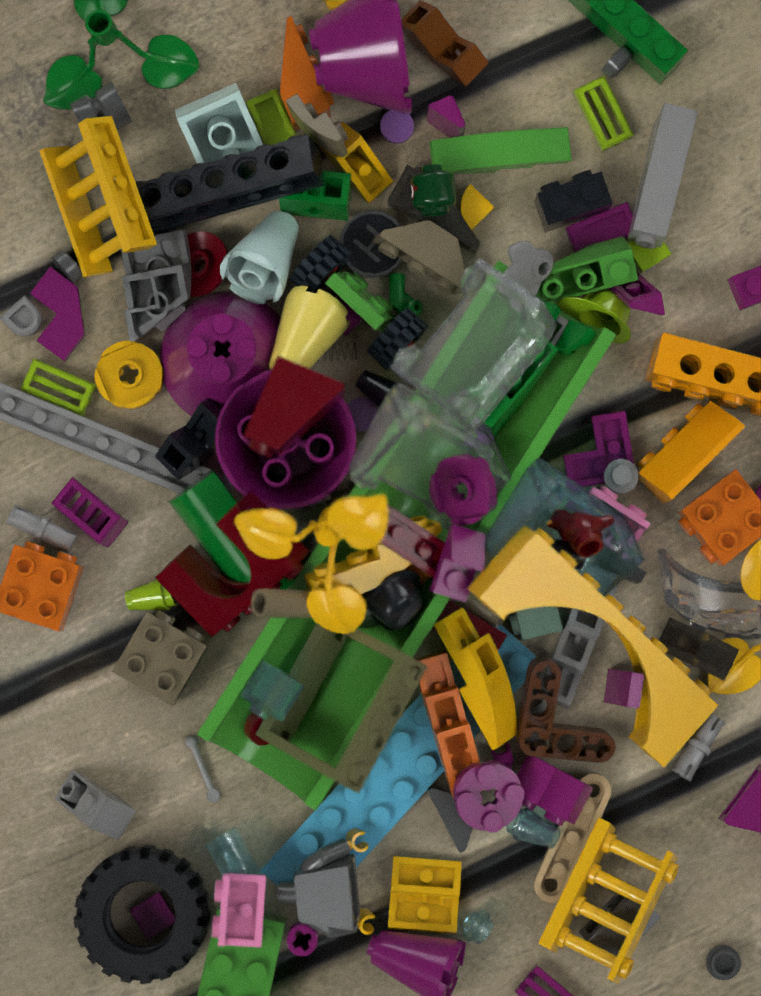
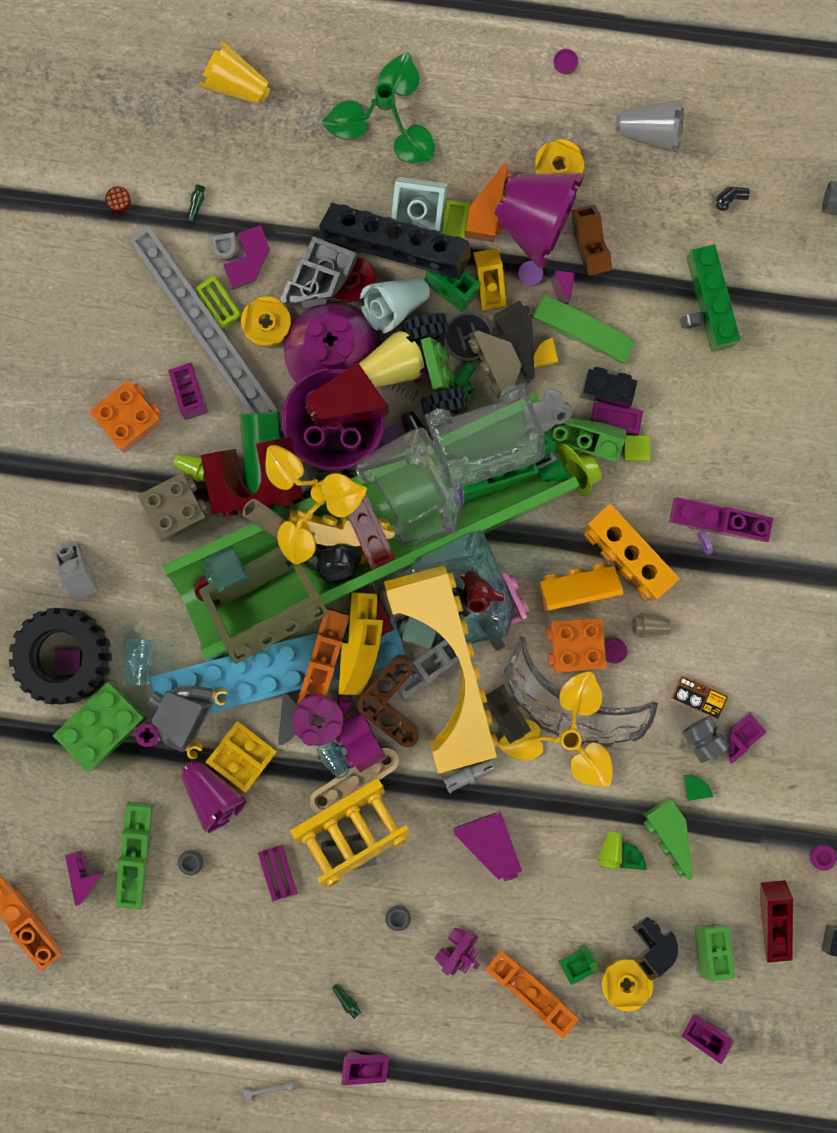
camera: 35 degrees right, 0 degrees up
light grey pin [6,504,78,553] -> none
yellow fence [39,116,157,278] -> none
dark grey tile [51,250,82,283] -> none
dark grey wheel [70,82,132,130] -> none
black brick [155,398,221,480] -> none
light grey hinge [185,735,221,803] -> none
bright pink bracket [212,873,267,947] -> none
dark tan slope [286,94,348,158] -> none
dark green head [410,164,456,217] -> none
magenta plate [429,453,497,525] -> none
magenta slope [430,523,486,602] -> none
clear light blue plate [462,910,494,944] -> none
magenta plate [563,411,634,490] -> none
lime tile [573,76,634,152] -> none
magenta tile [603,669,644,709] -> none
light grey plate [604,459,638,494] -> none
magenta slope [609,271,665,315] -> none
light grey slope [627,103,698,249] -> none

